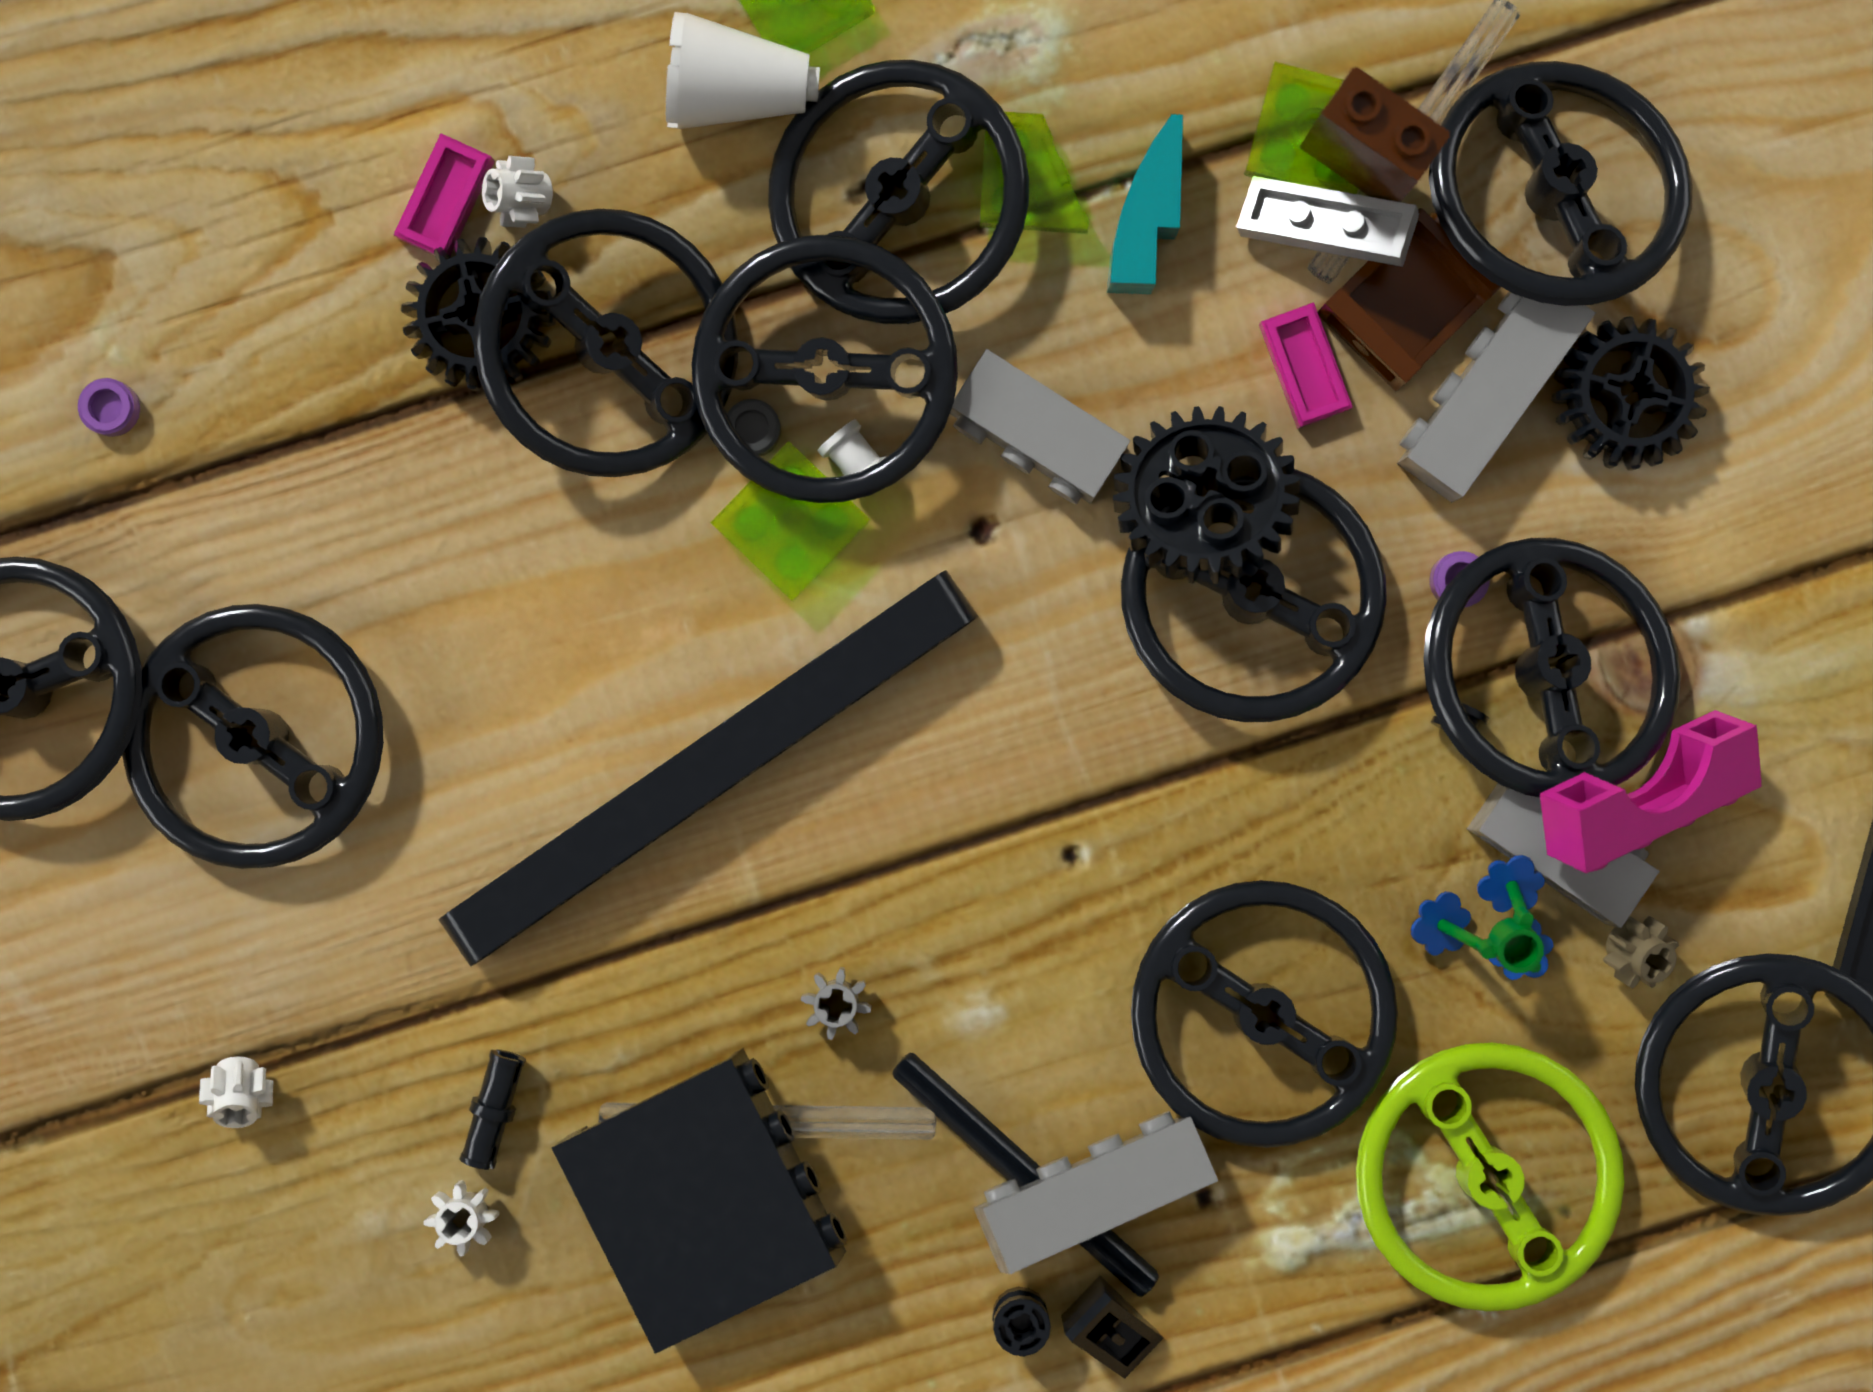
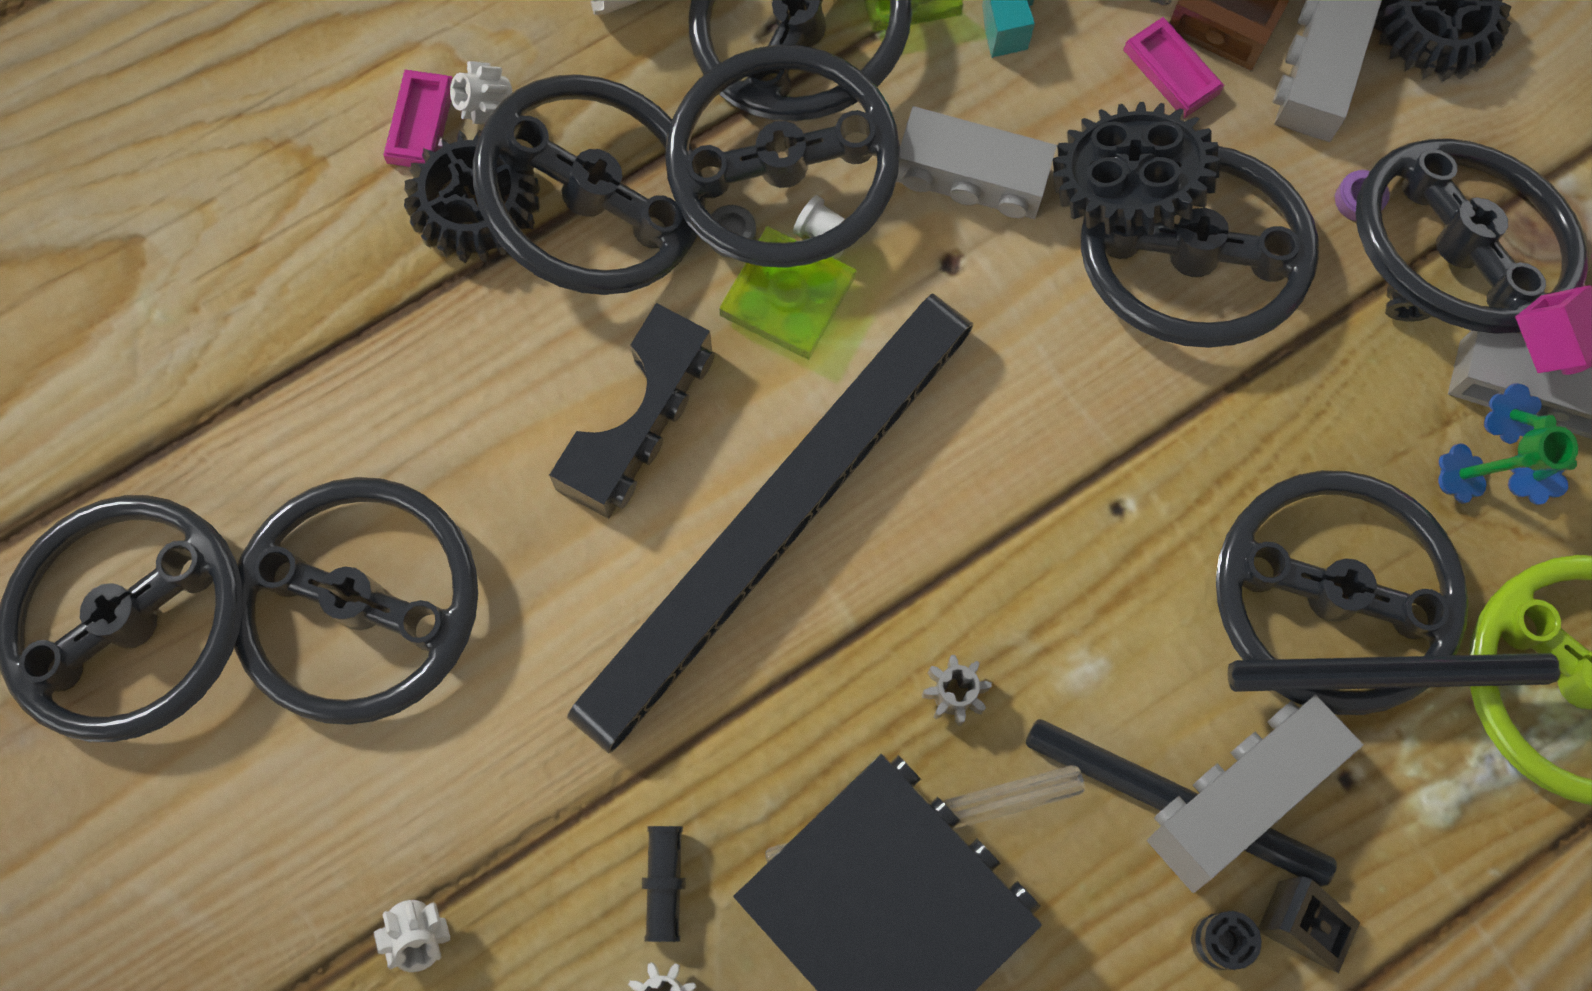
camera: 20 degrees left, 15 degrees down
medium lavender tile [78,378,140,437] -> none
none -> black arch [549,303,715,519]
none -> black axle [1227,653,1561,692]

